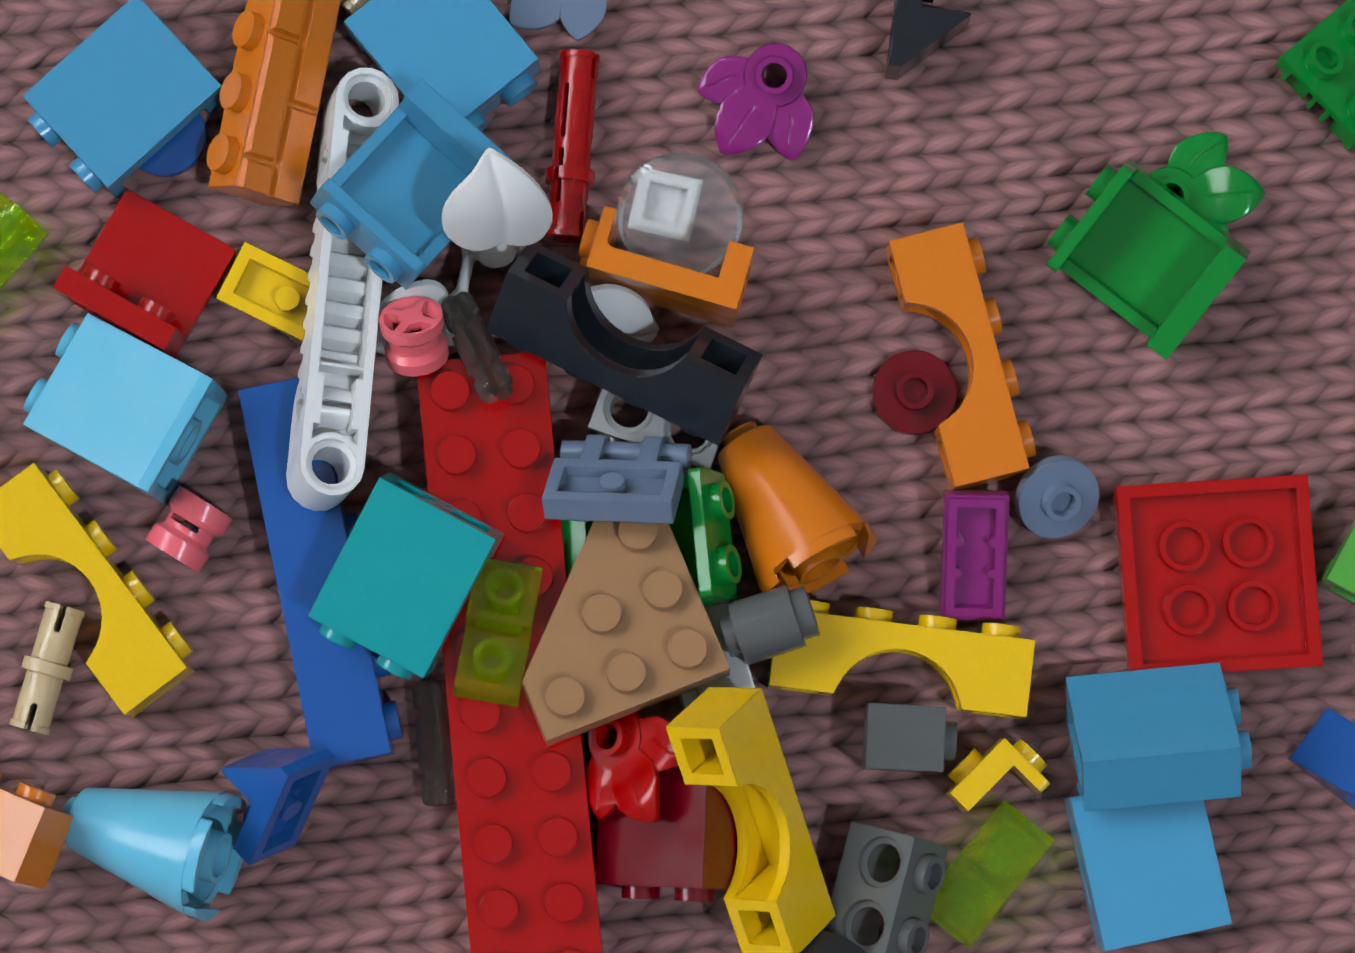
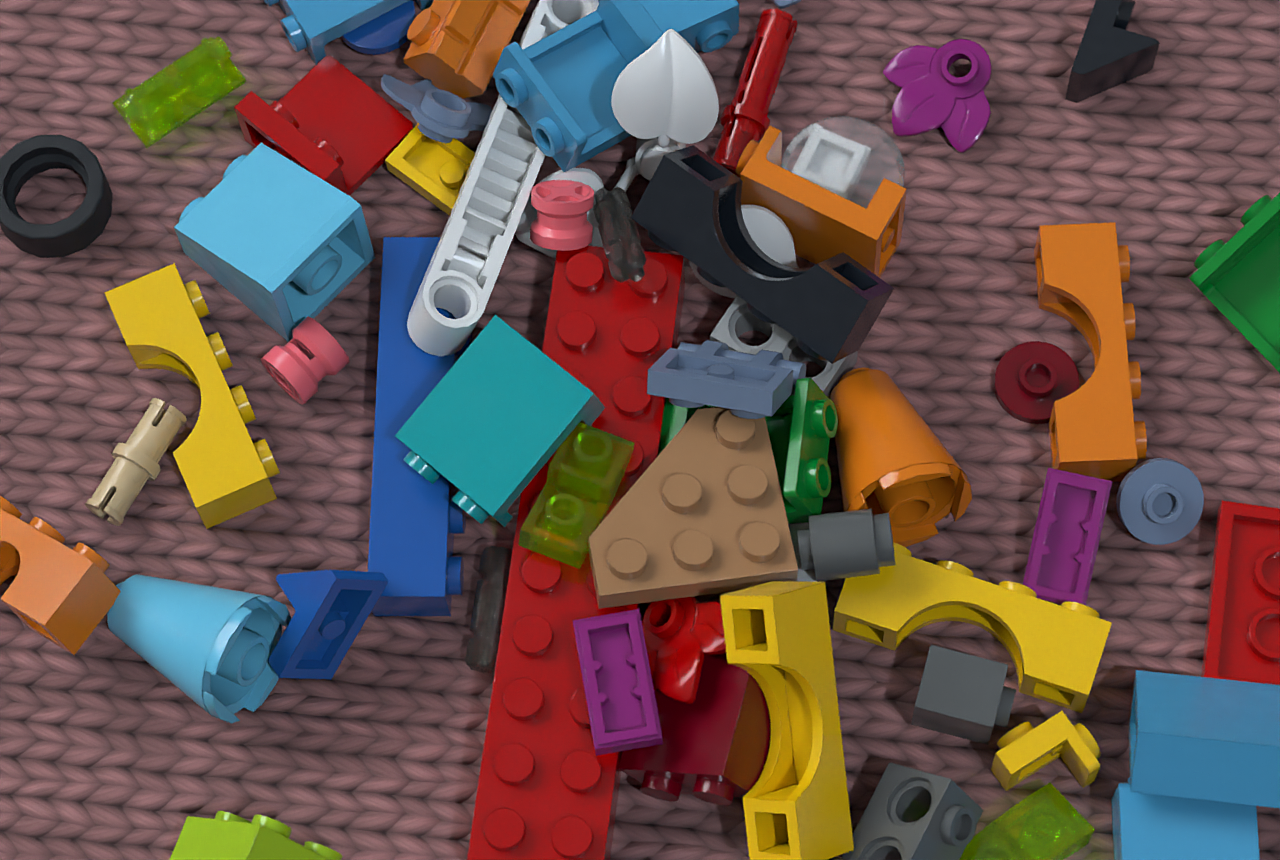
camera: 20 degrees right, 15 degrees down
none -> sand blue plate [381,74,492,143]
none -> magenta plate [573,609,663,756]

